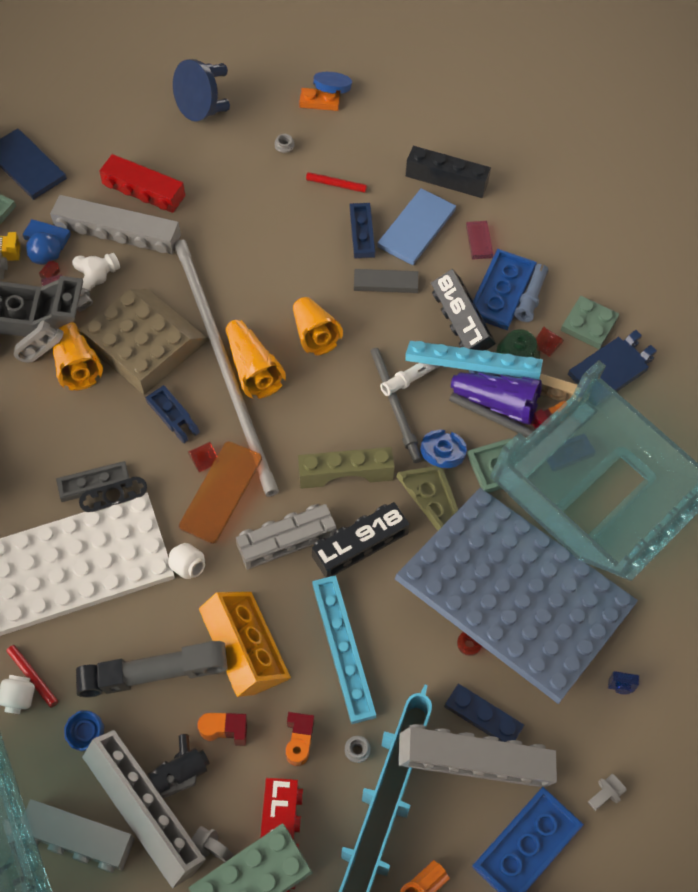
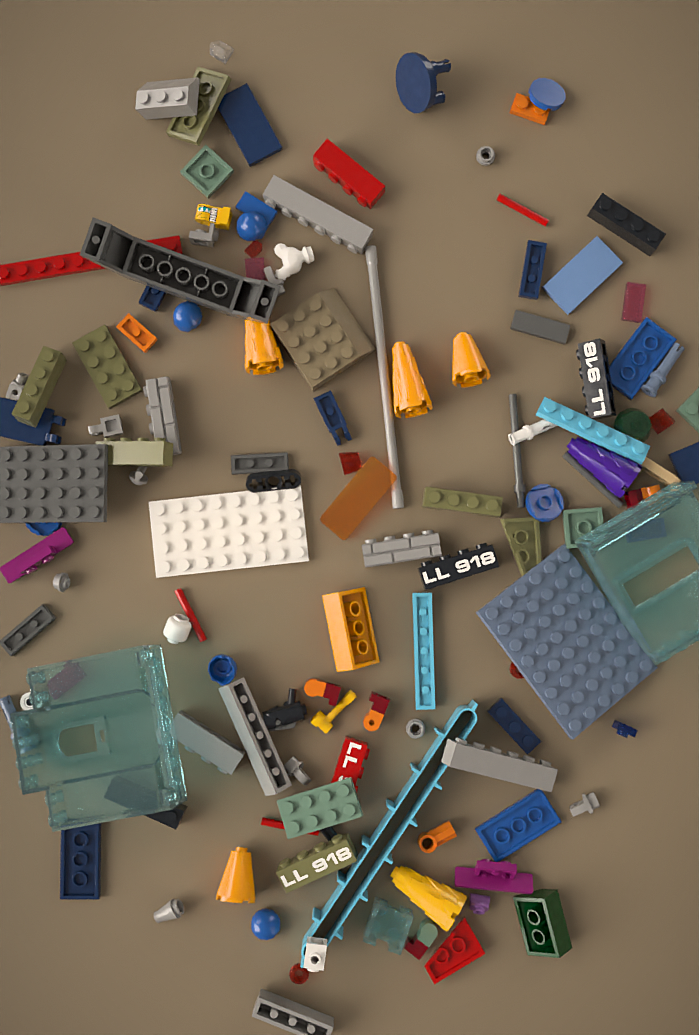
camera: 15 degrees right, 25 degrees up
light grey plate [14,321,64,363] -> none
dark grey piece [76,641,228,698] -> none
white head [168,543,205,579] -> none
none -> yellow brick [310,689,356,734]

